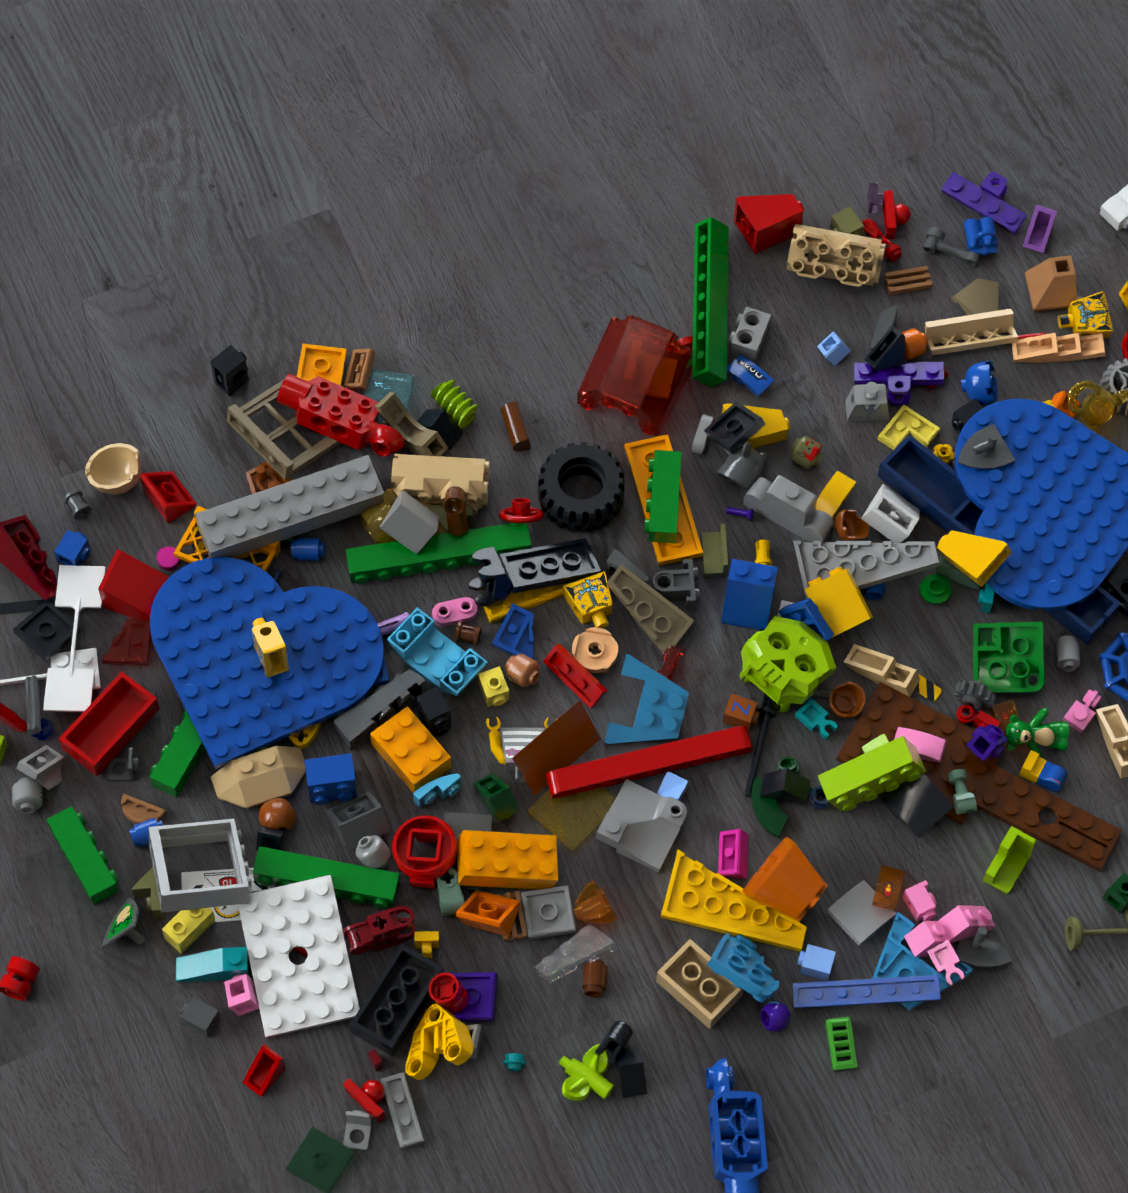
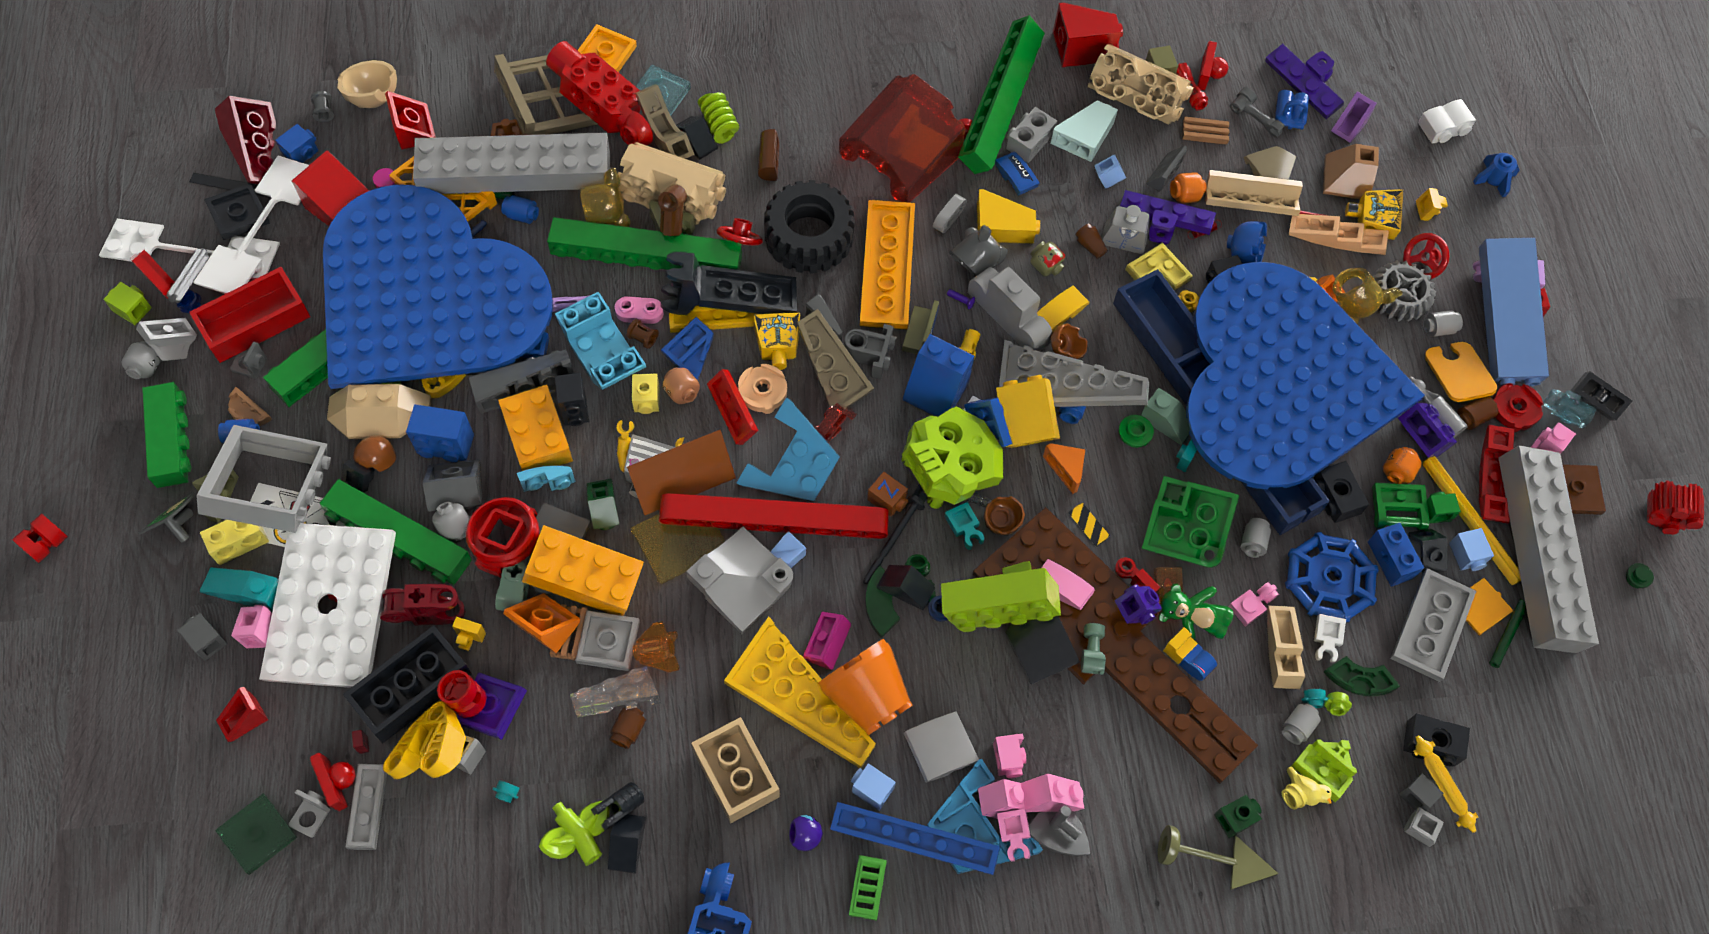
camera: 15 degrees right, 0 degrees up
clear red wing [102,619,151,666] -> none
black brick [210,345,249,396] -> none
yellow torso [252,618,289,678] -> none
medium nougat tile [344,348,376,391] -> none
light grey slope [379,490,439,554] -> none
green brick [644,450,682,543] -> none
black plate [704,401,765,454] -> none
dark azure plate [707,933,779,1002] -> none
tan slope [844,644,920,697] -> none
white slope [861,484,920,543] -> none
black slope [864,325,905,371] -> none
clear purple plate [868,183,883,213] -> none
clear orange slope [872,865,905,911] -> none
yellow slope [936,530,1012,587] -> none
dark grey gear [953,681,996,710] -> none
dark grey shield [958,424,1015,469] -> none
lime panel [983,826,1037,894] -> none
none -> orange slope [1043,443,1085,494]
none -> light aqua slope [1050,100,1118,162]
none -> reddish brown cone [1075,223,1108,259]

